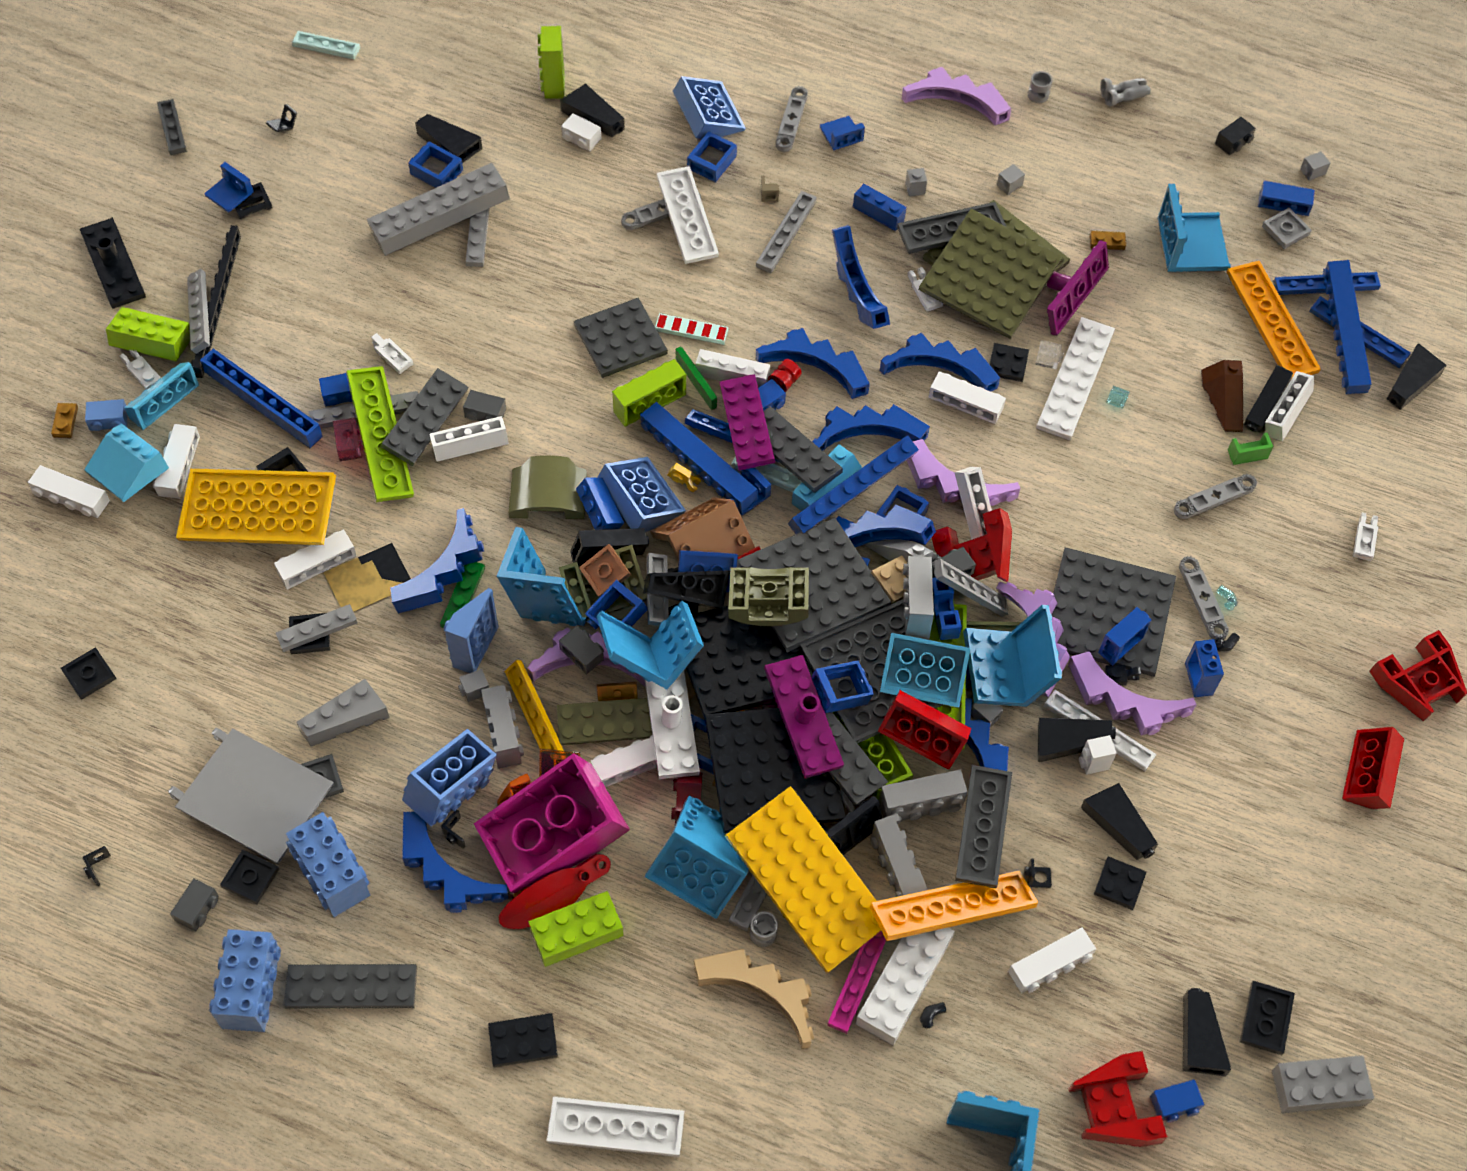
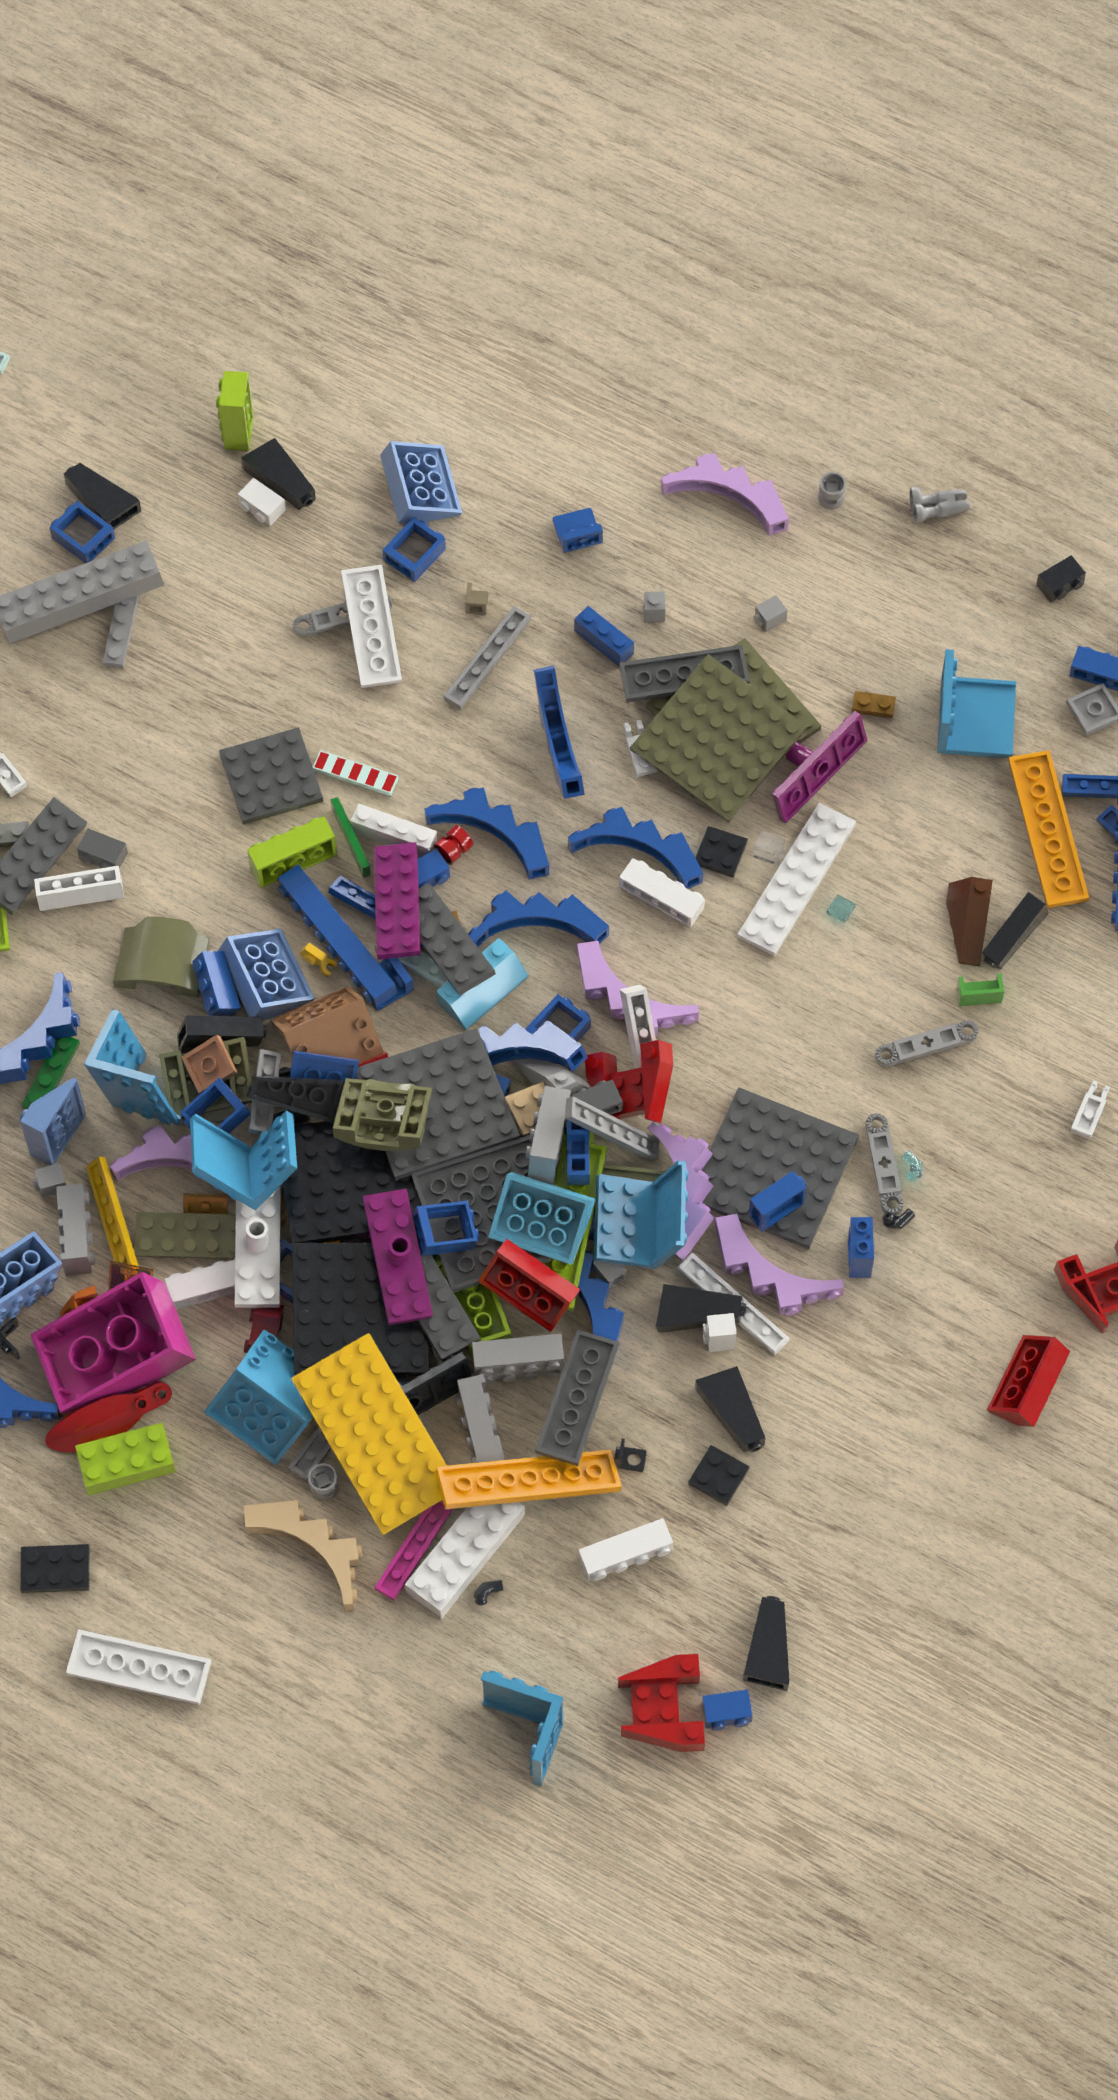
camera: 10 degrees right, 5 degrees up
dark grey brick [559,626,604,675] -> none
light grey piece [776,86,808,152] -> none
blue brick [788,435,919,534] -> none
black plate [1105,665,1141,686] -> none
black plate [1240,980,1295,1055] -> none
white brick [1265,371,1314,441] -> none
light grey brick [1272,1056,1374,1114] -> none

